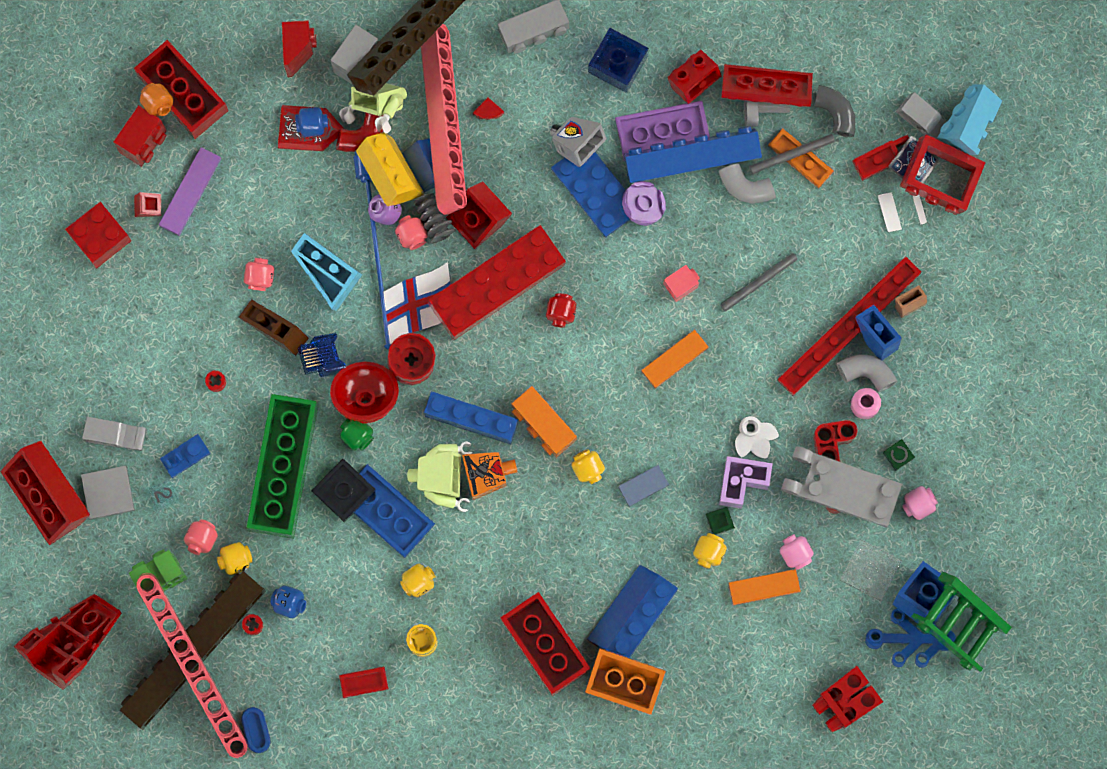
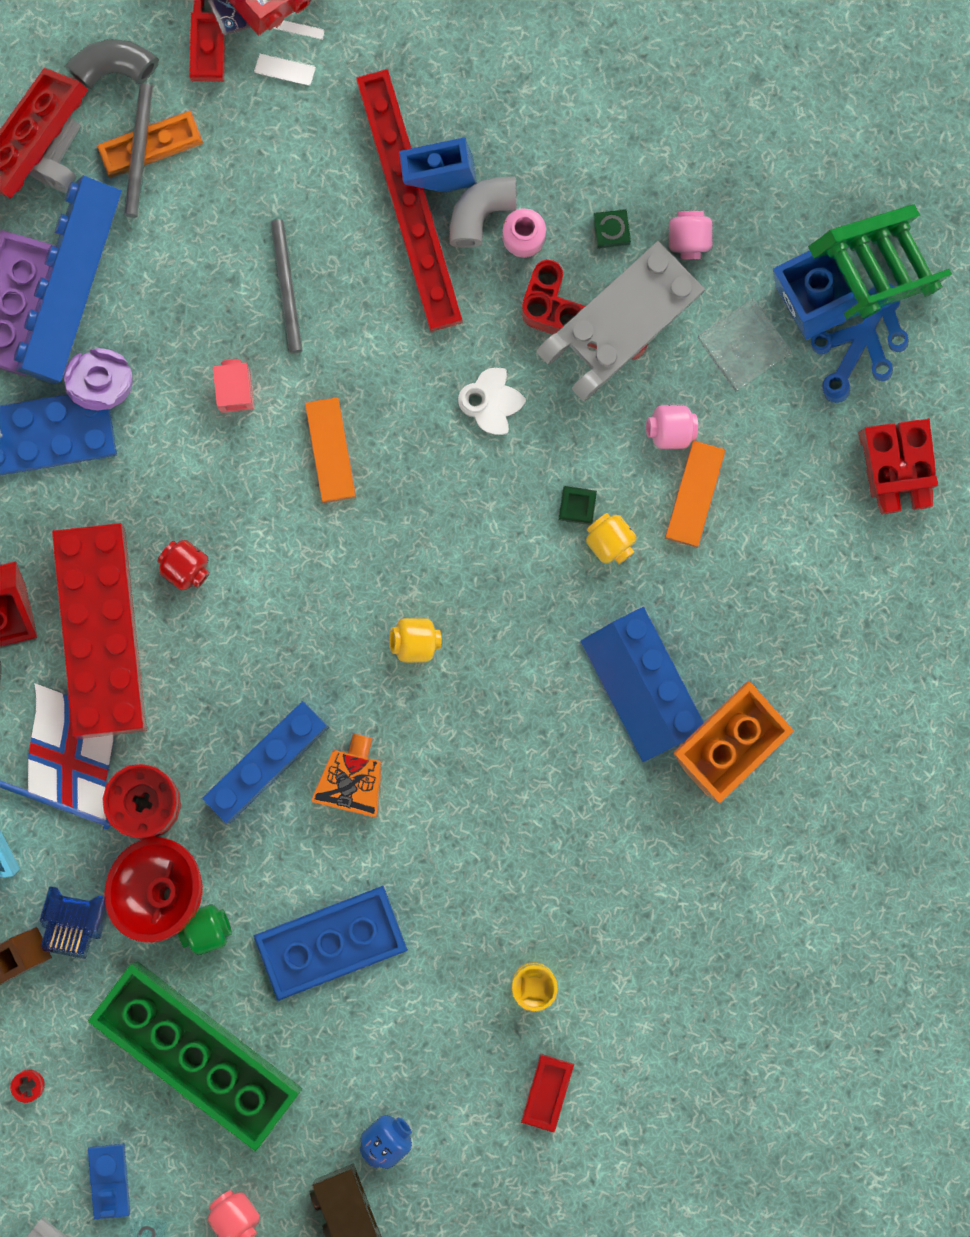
camera: 65 degrees left, 5 degrees up
yellow head [217,542,252,575] -> none
red bush [242,614,263,635] -> none
black tile [311,458,376,523] -> none
yellow head [400,563,436,598] -> none
yellowish green torso [407,441,472,512] -> none
red brick [500,592,591,696] -> none
orange brick [511,386,577,458] -> none
sand blue tile [618,465,669,507] -> none
light grey cylinder [718,164,776,204] -> none
lavender brick [719,456,773,509] -> none
nougat piece [894,285,927,318] -> none

